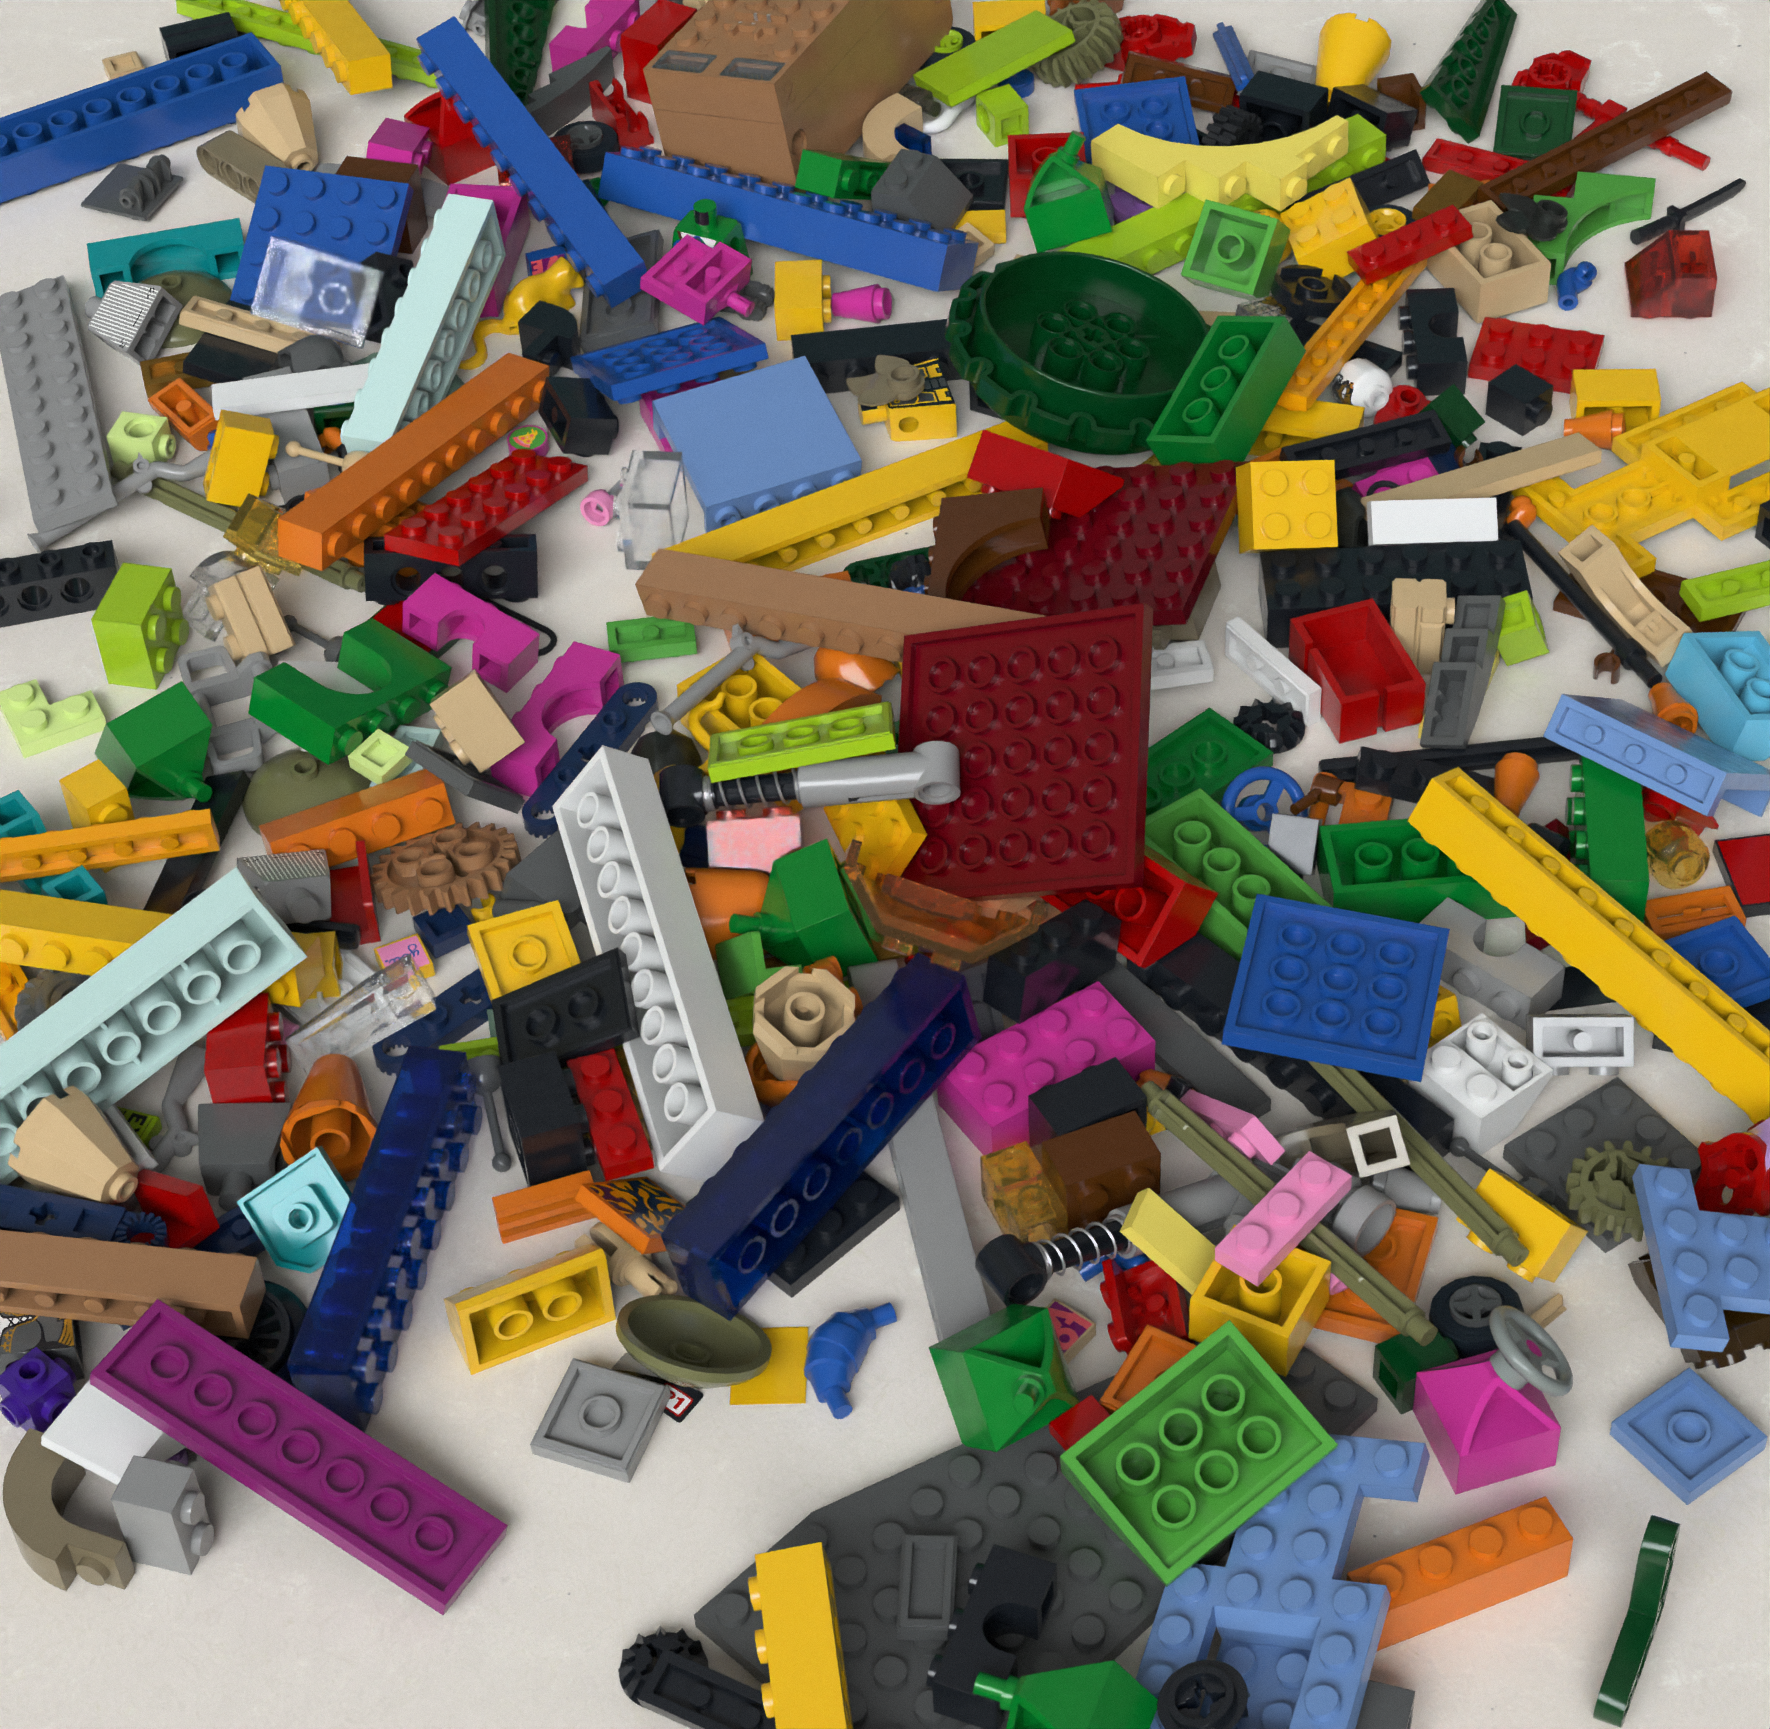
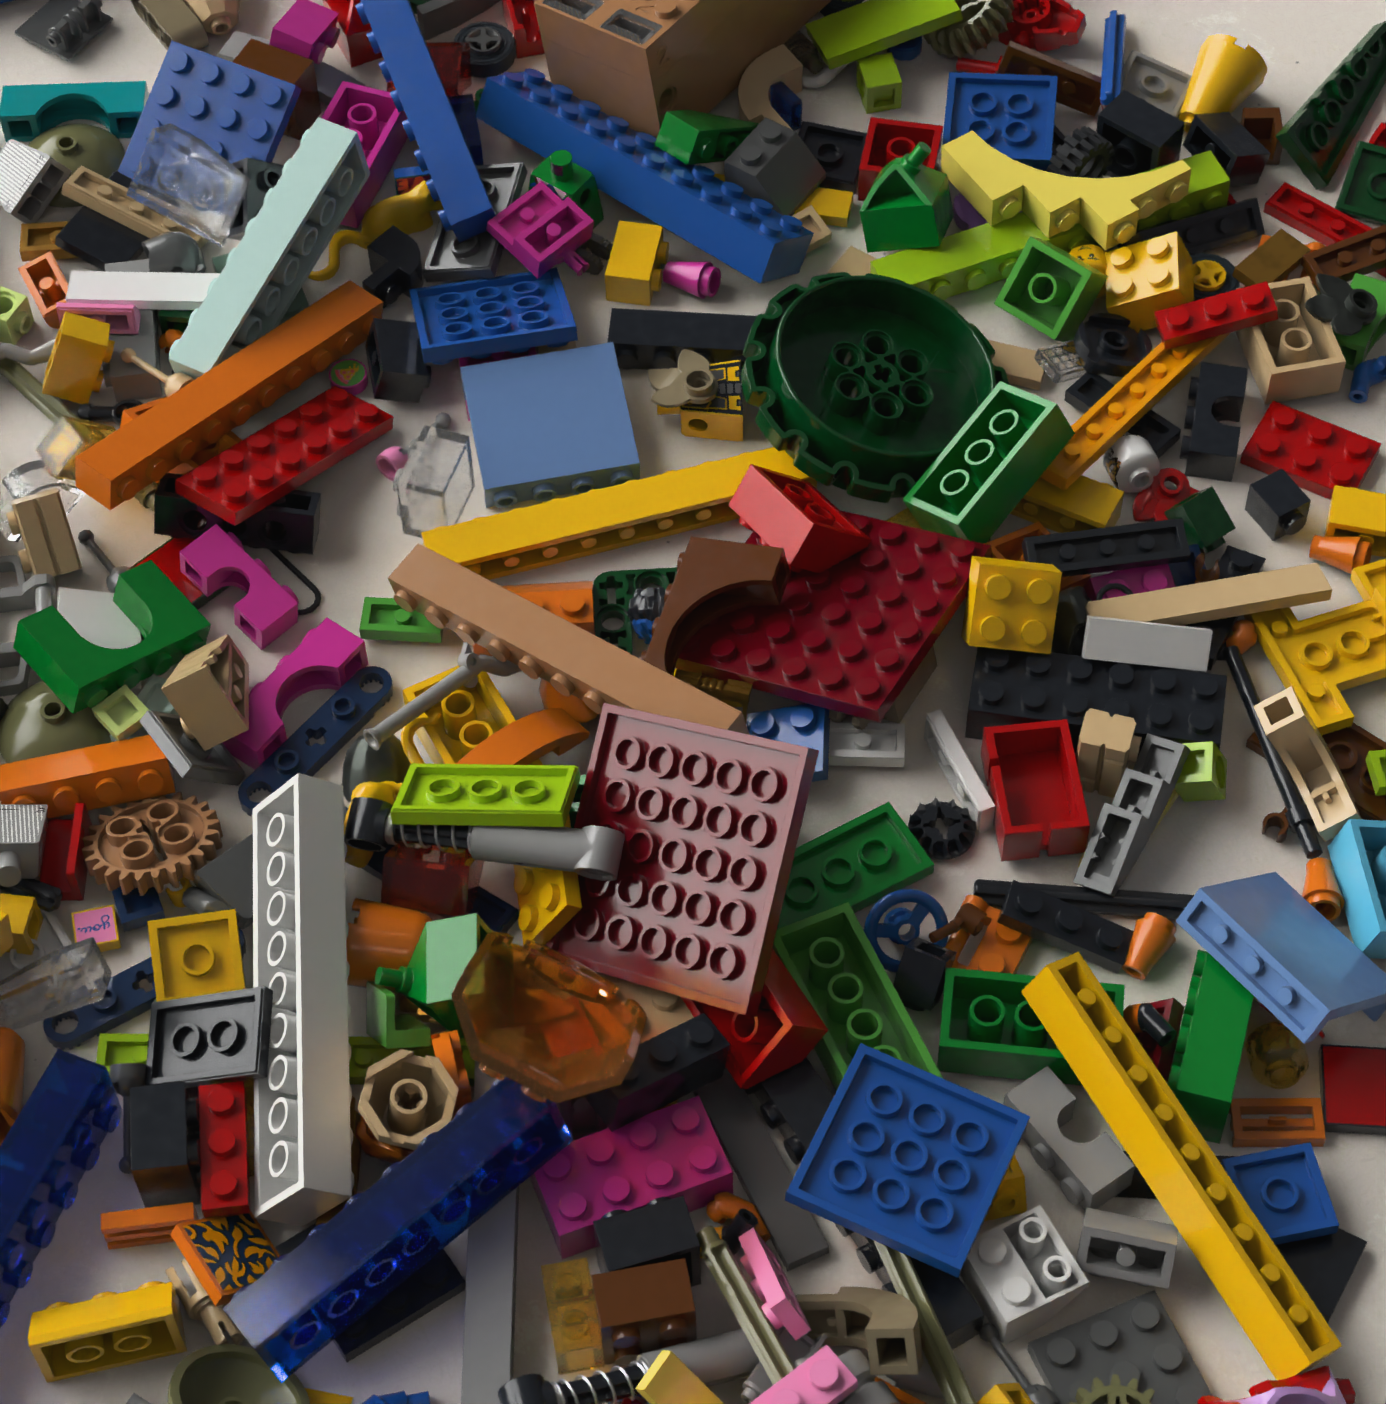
camera: 10 degrees right, 10 degrees up
none -> bright pink slope [56,303,141,335]

